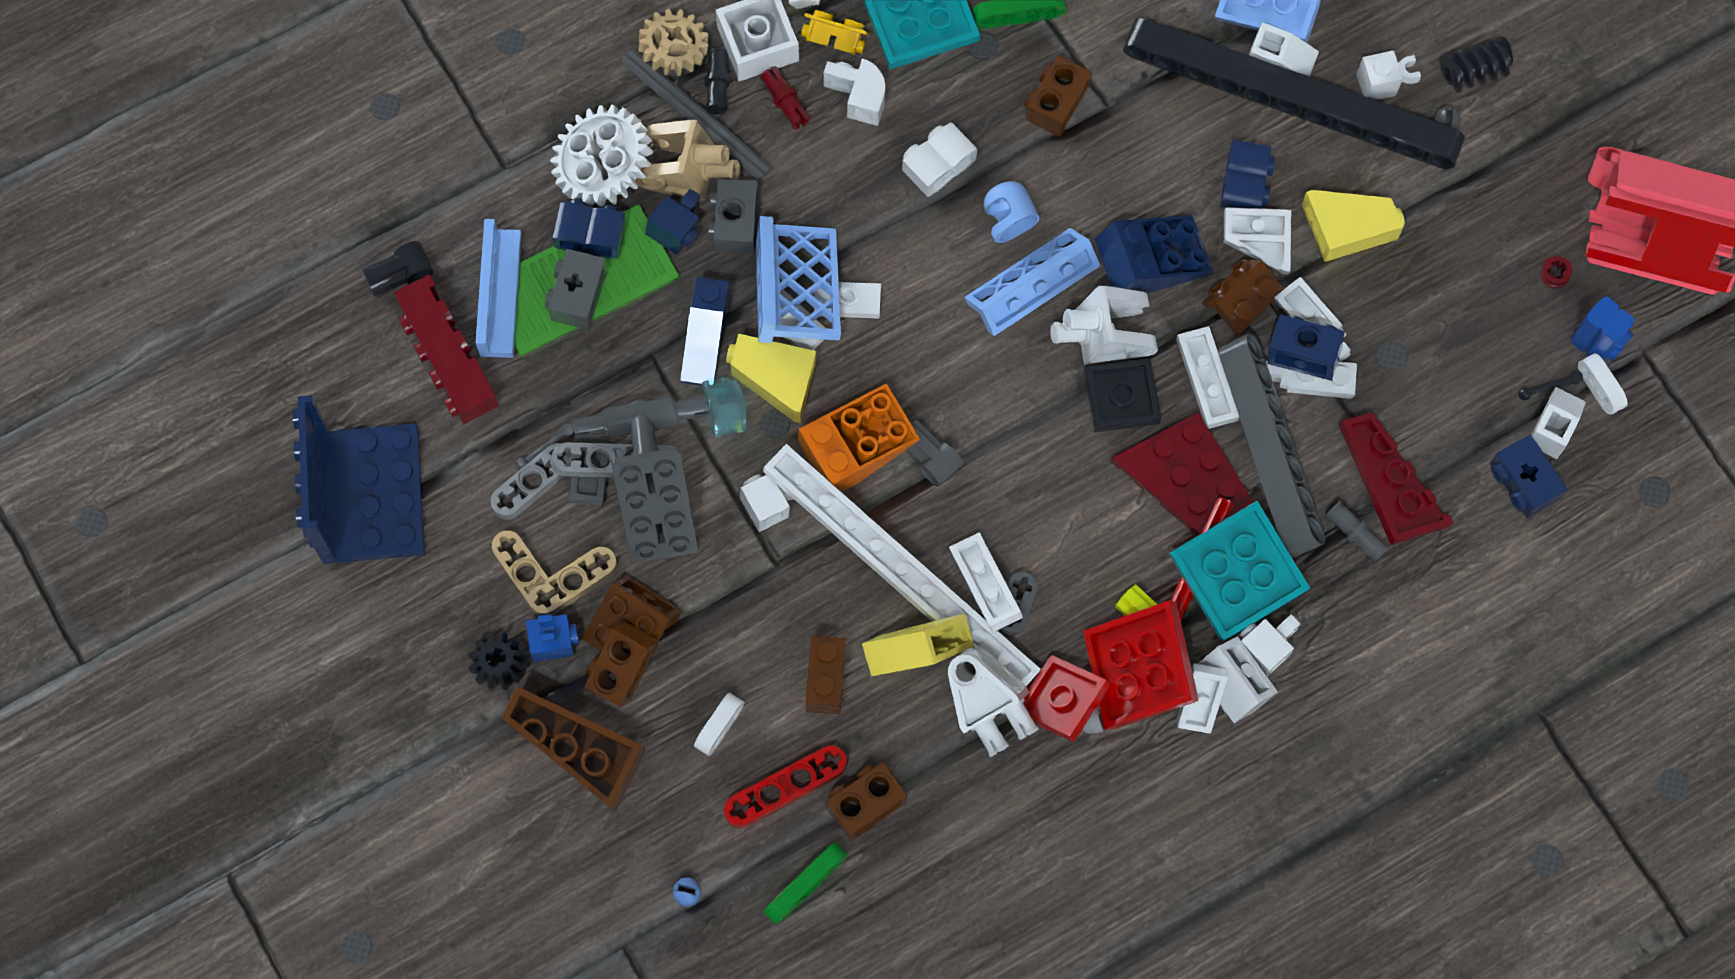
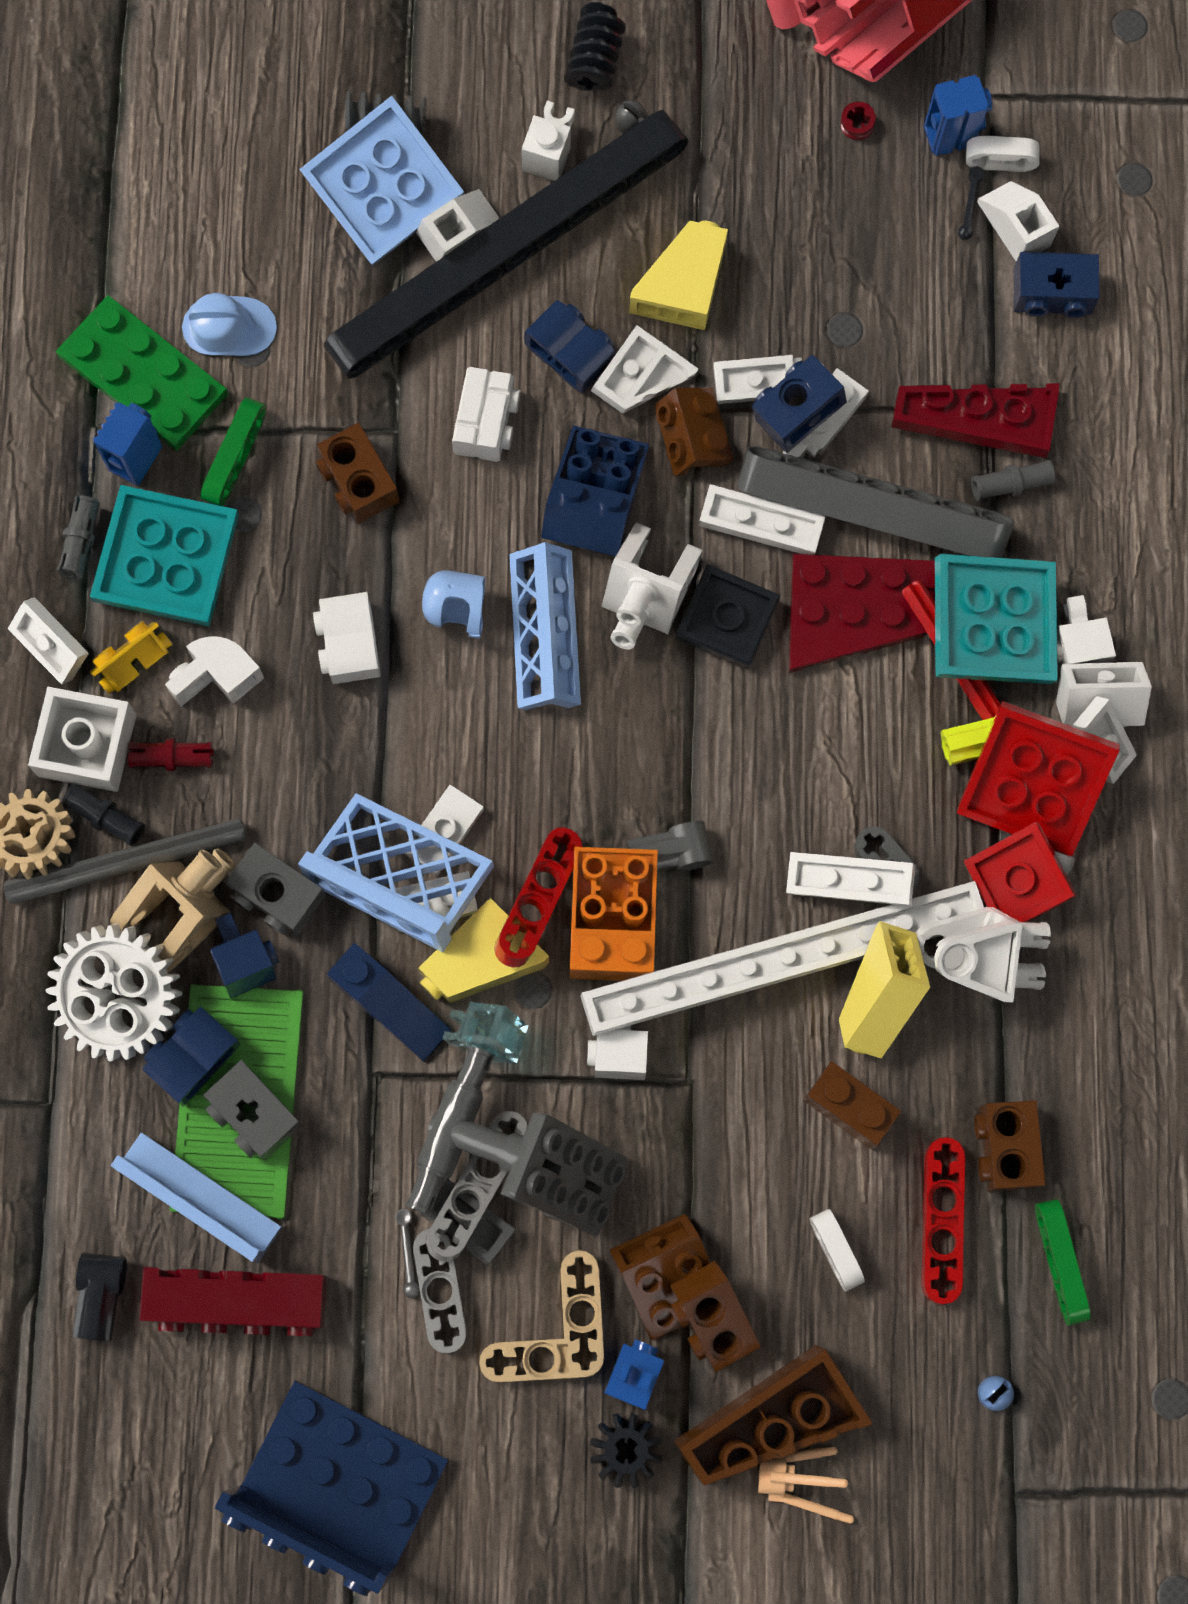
camera: 60 degrees left, 5 degrees up
none -> white brick [452,367,521,462]
none -> red beam [494,827,582,968]
none -> light nougat plant [758,1446,854,1524]

